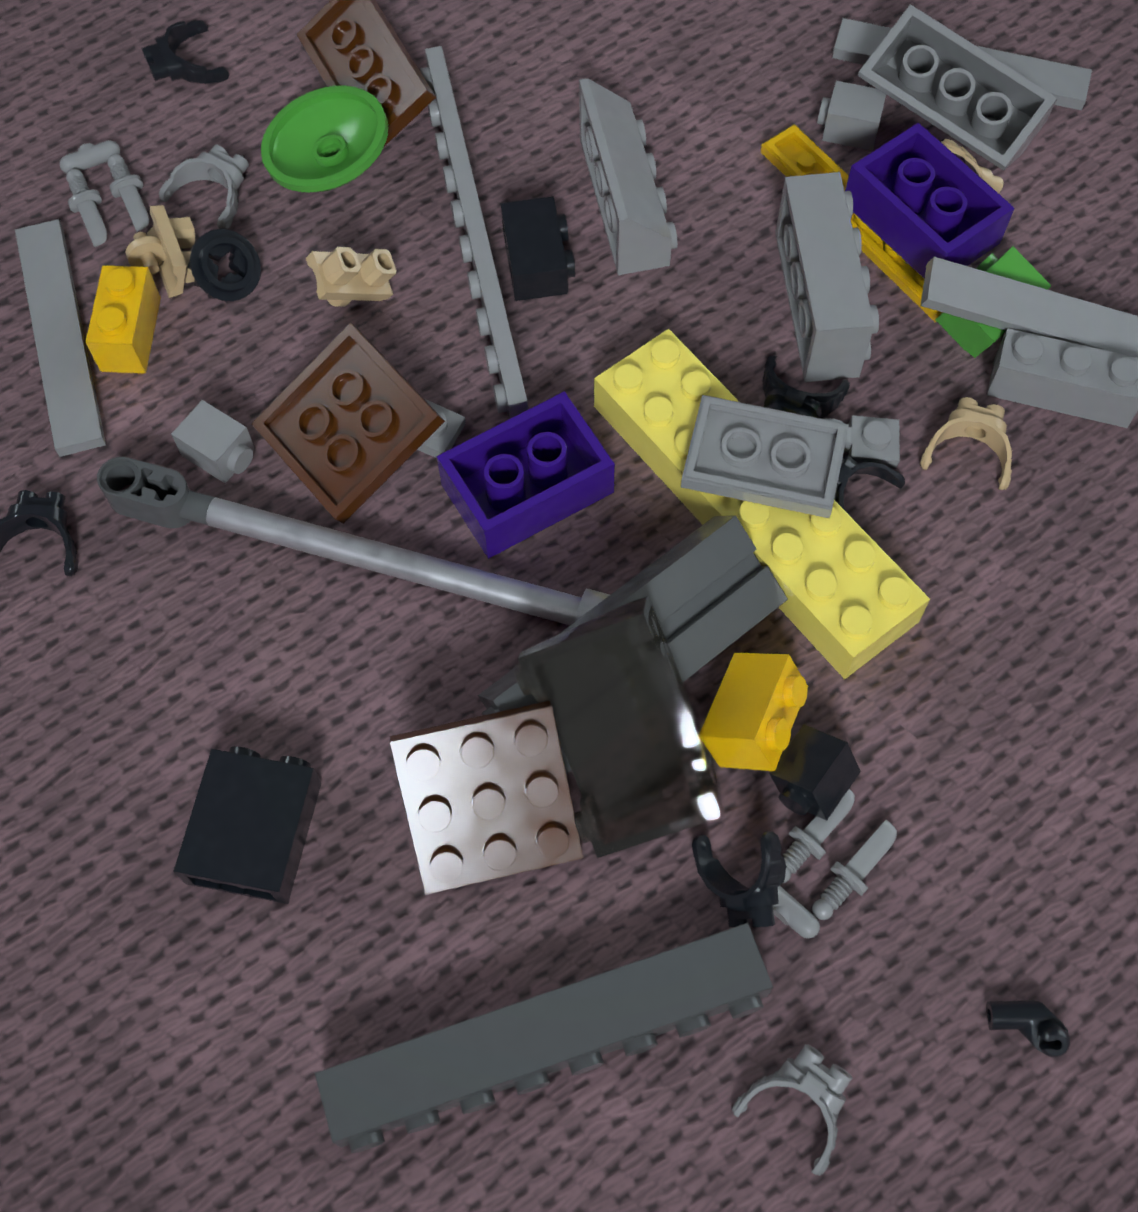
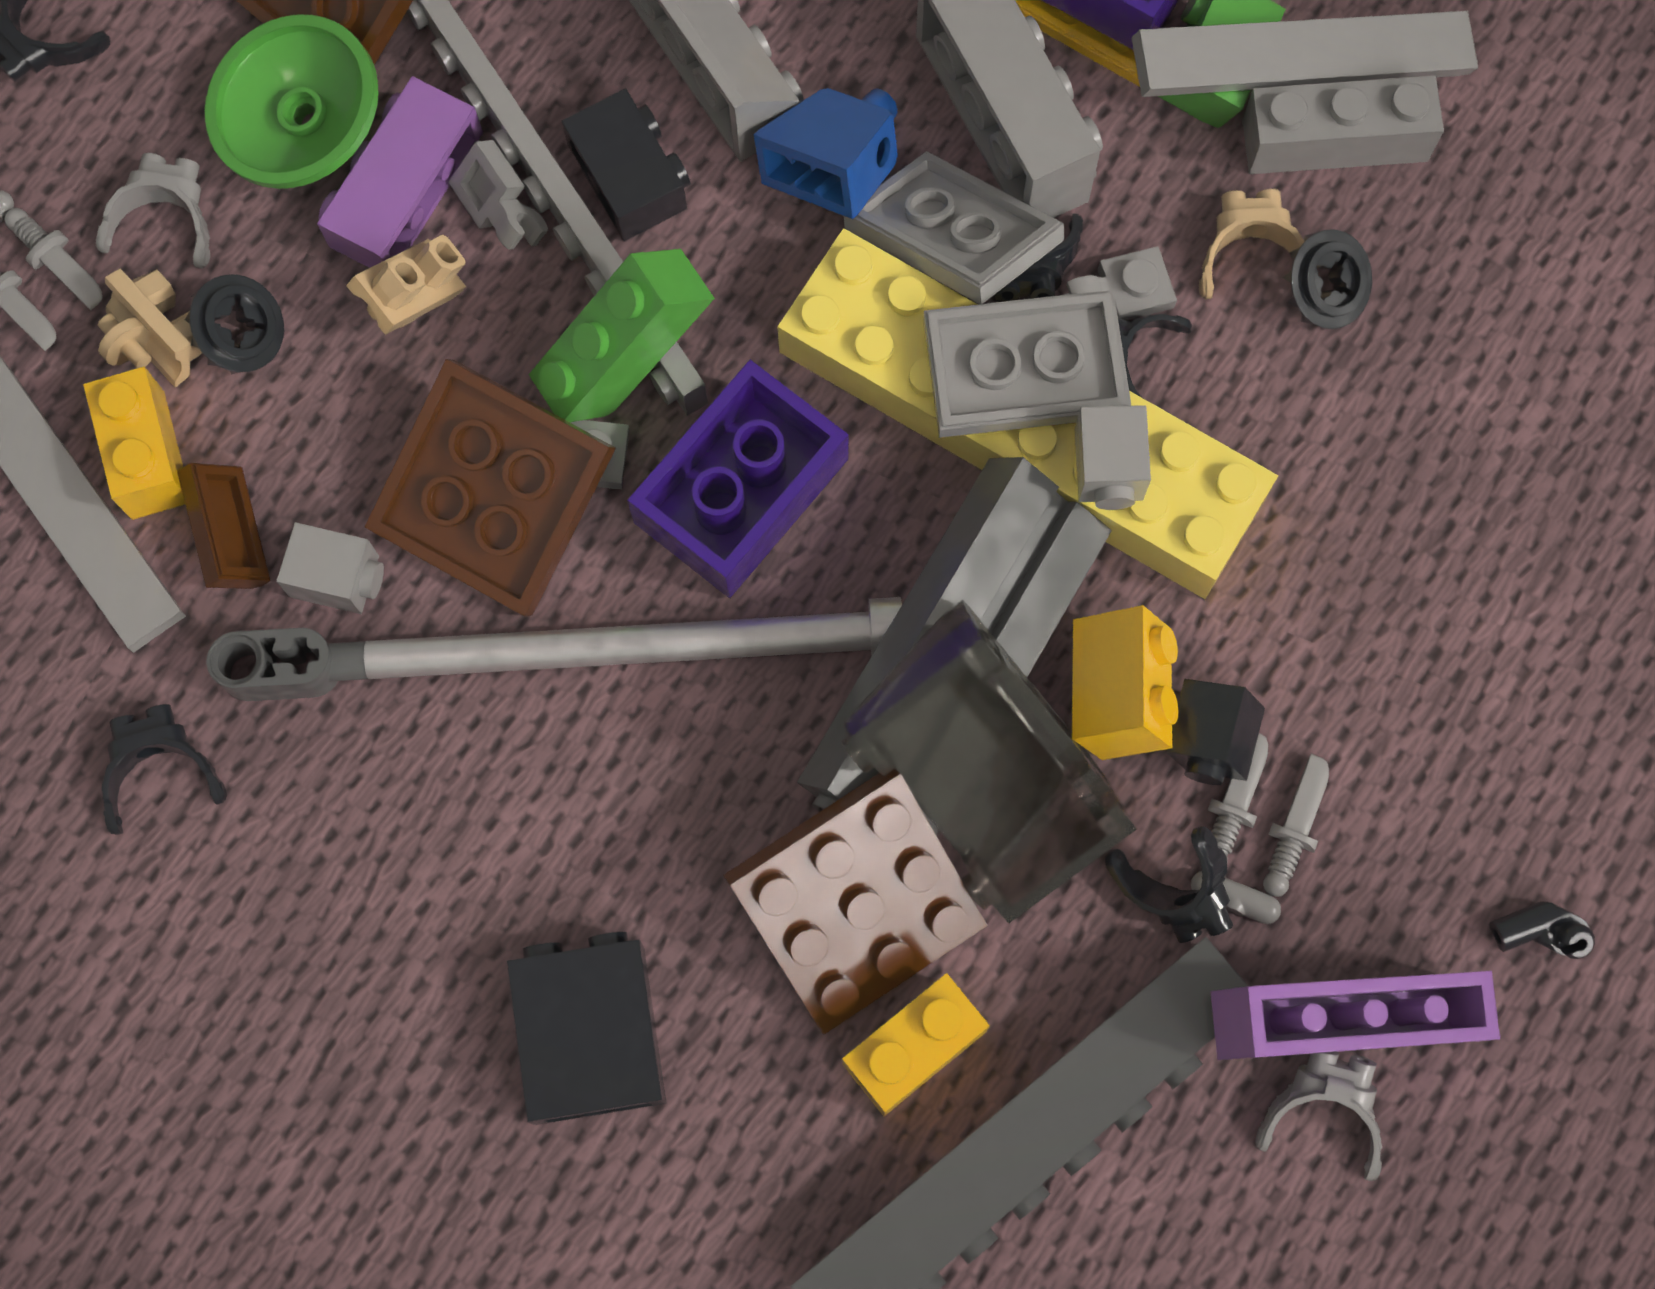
camera: 20 degrees left, 10 degrees up
none -> reddish brown tile [178,463,271,589]
none -> medium lavender brick [317,76,483,268]
none -> light grey plate [448,140,548,250]
none -> bright green brick [528,249,715,422]
none -> blue torso [753,88,898,219]
none -> yellow brick [842,973,990,1116]
none -> light grey tile [844,151,1064,304]
none -> light grey brick [1075,405,1151,510]
none -> medium lavender brick [1211,971,1500,1060]
none -> black gear [1282,229,1372,329]

